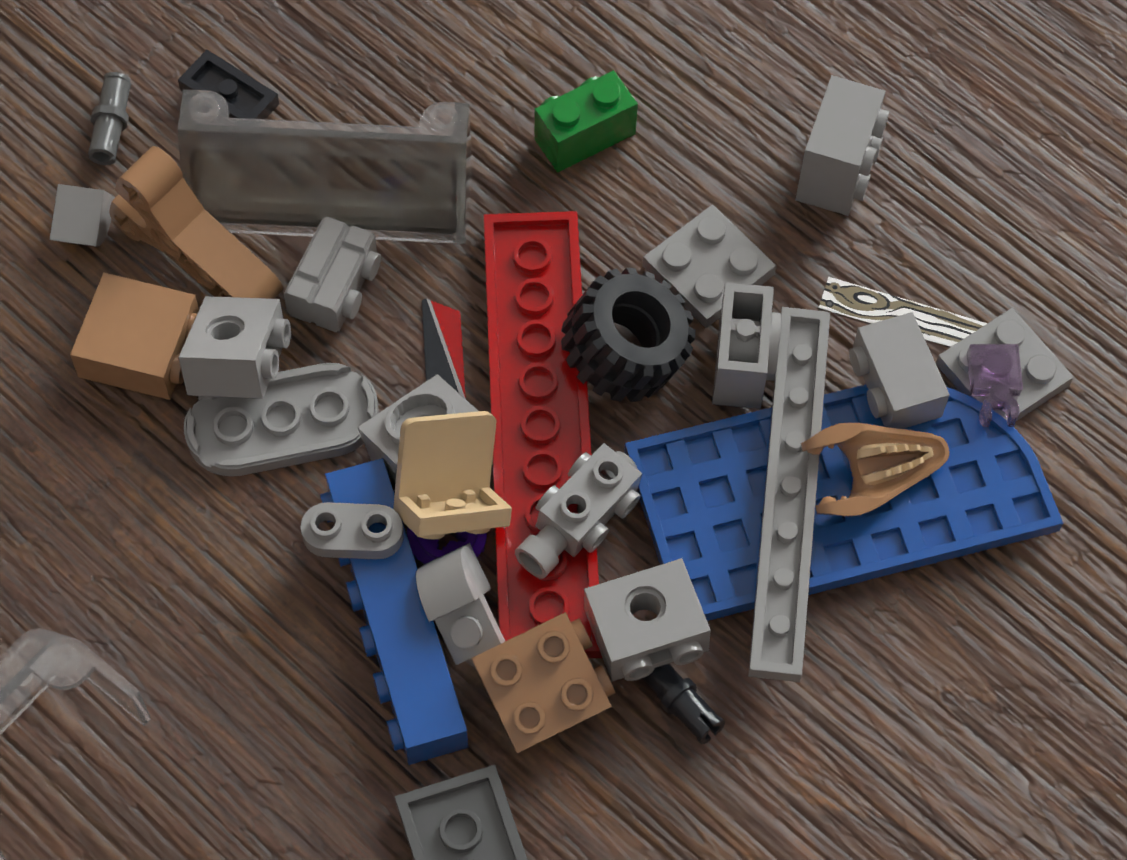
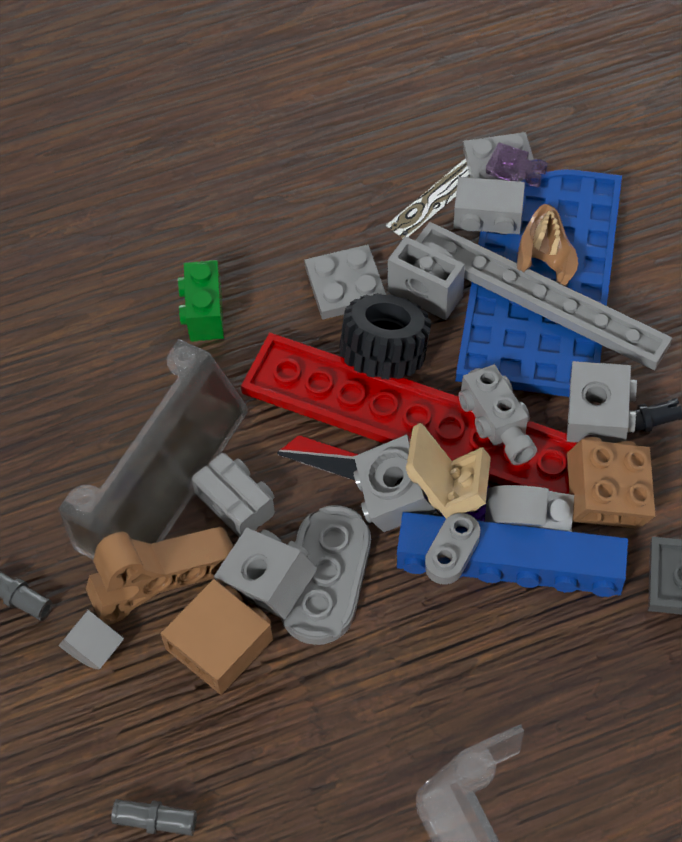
camera: 60 degrees left, 5 degrees down
black plate [178,49,279,135] -> none
light grey brick [796,75,889,216] -> none

